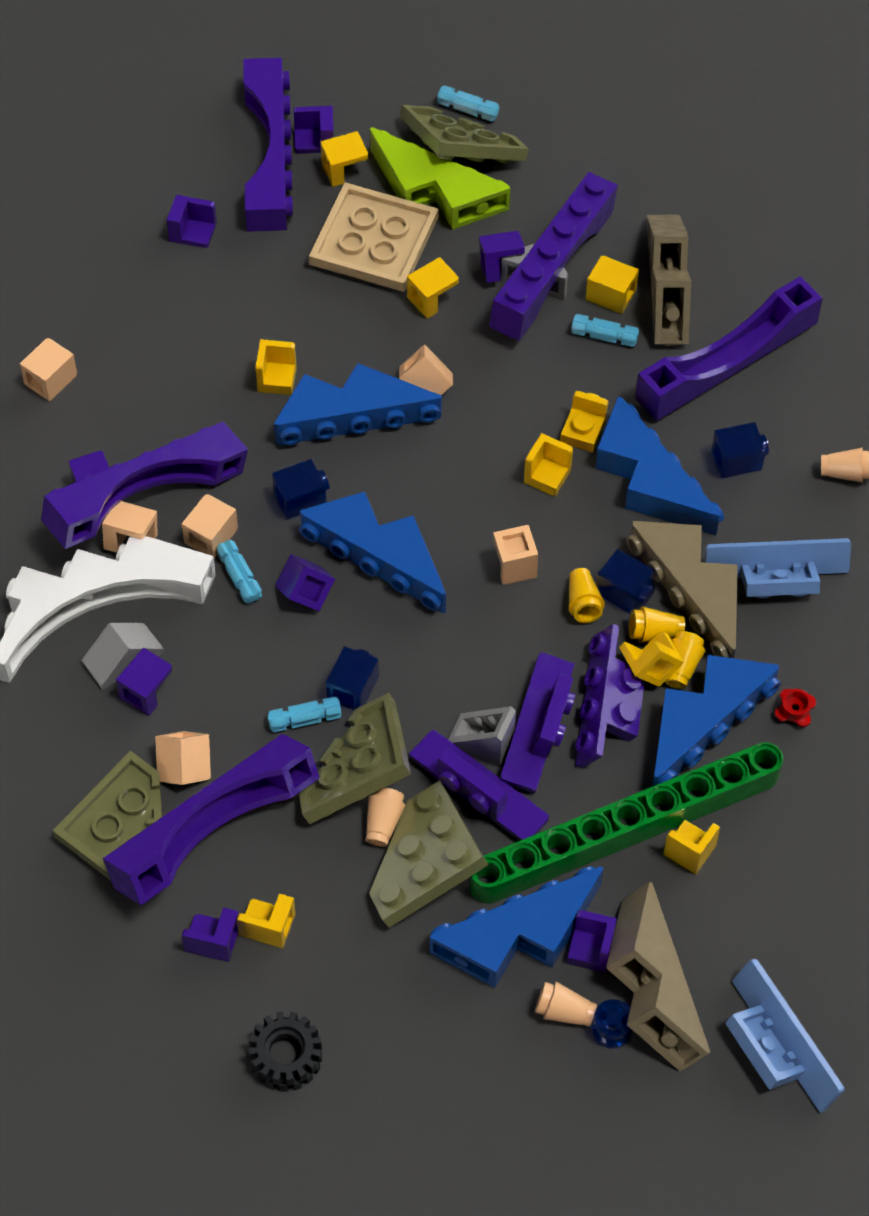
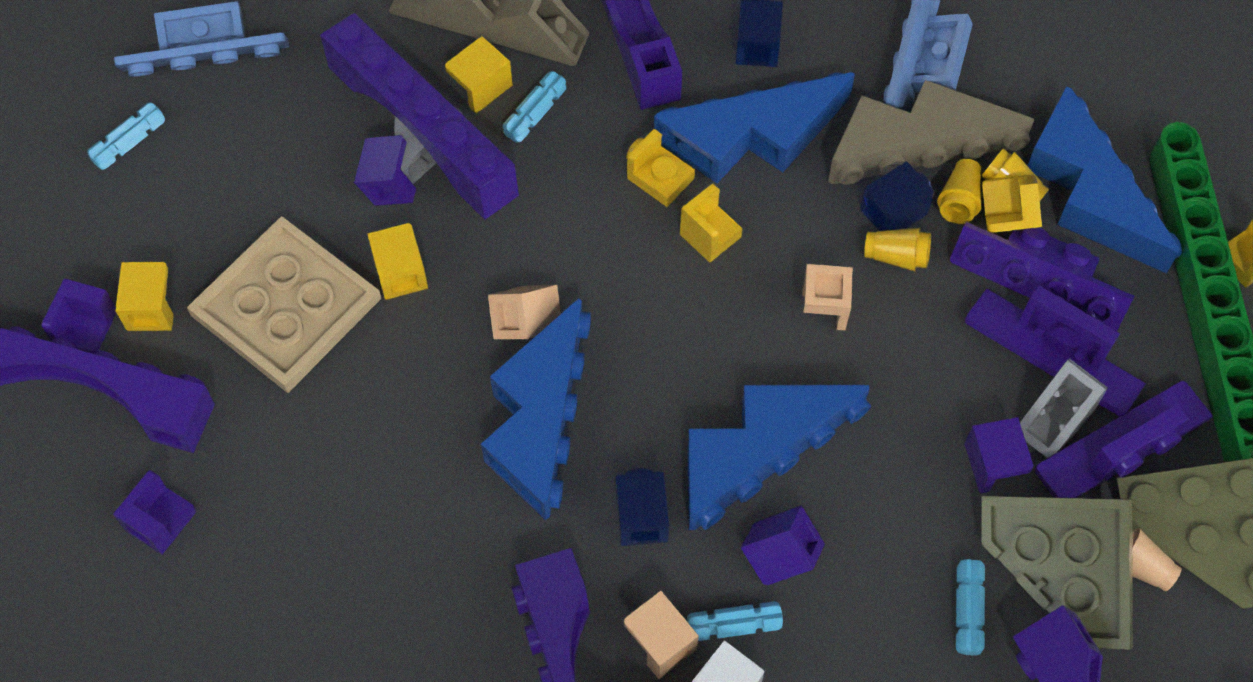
camera: 70 degrees left, 5 degrees up
yellow panel [255,339,297,395] -> none
clear blue brick [326,646,379,710] -> none
lime slope [370,127,510,230] -> none
olive plate [399,105,529,164] -> none
red plate [775,689,816,727] -> none
none -> medium blue bracket [114,1,289,77]
none -> dark purple panel [964,417,1034,494]

